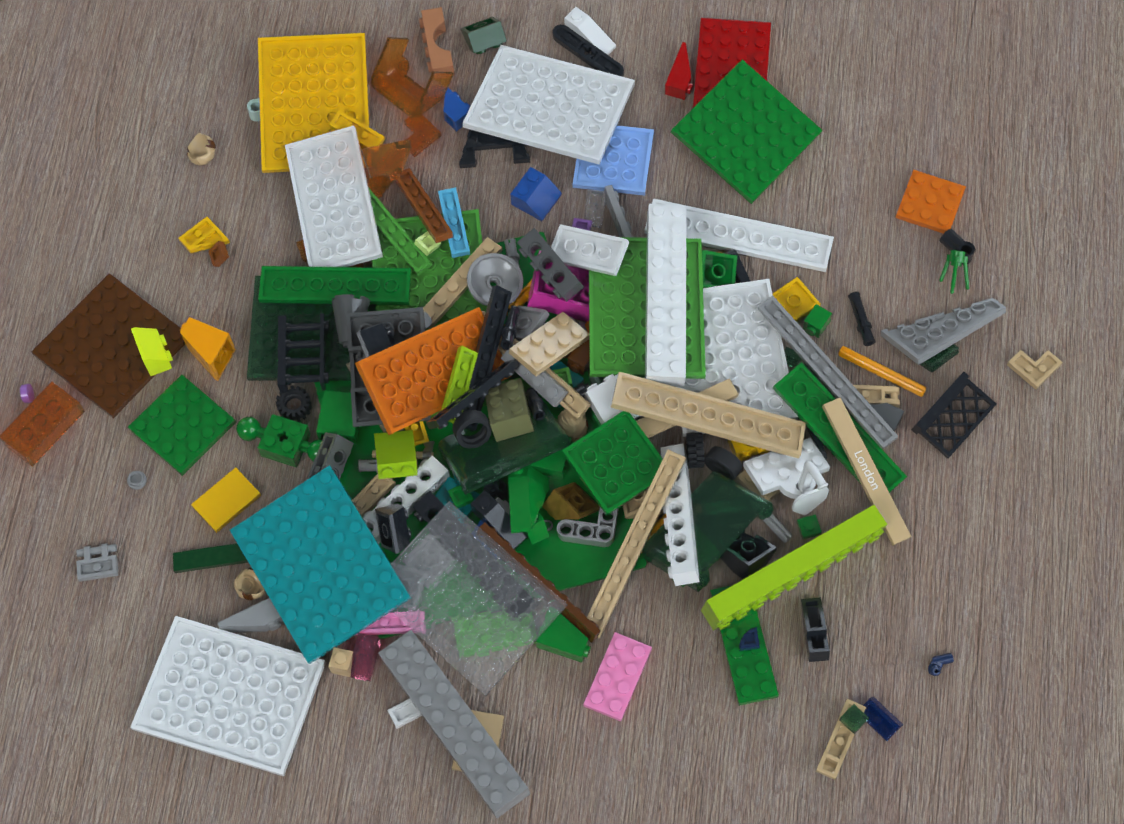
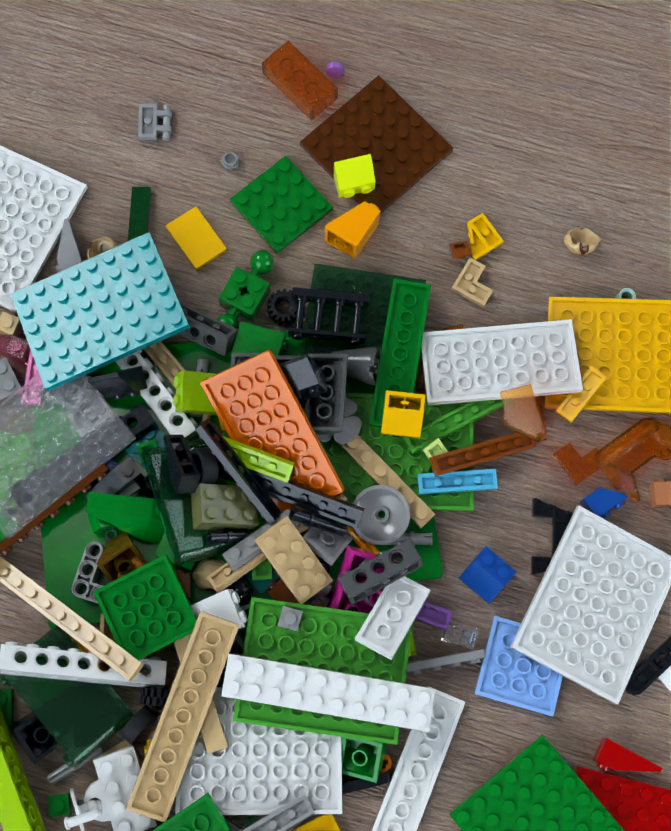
camera: 90 degrees right, 10 degrees up
none -> black slope [163,435,201,494]
none -> light grey plate [278,606,303,631]
none -> yellow slope [381,390,426,438]
none -> tan plate [451,258,493,308]

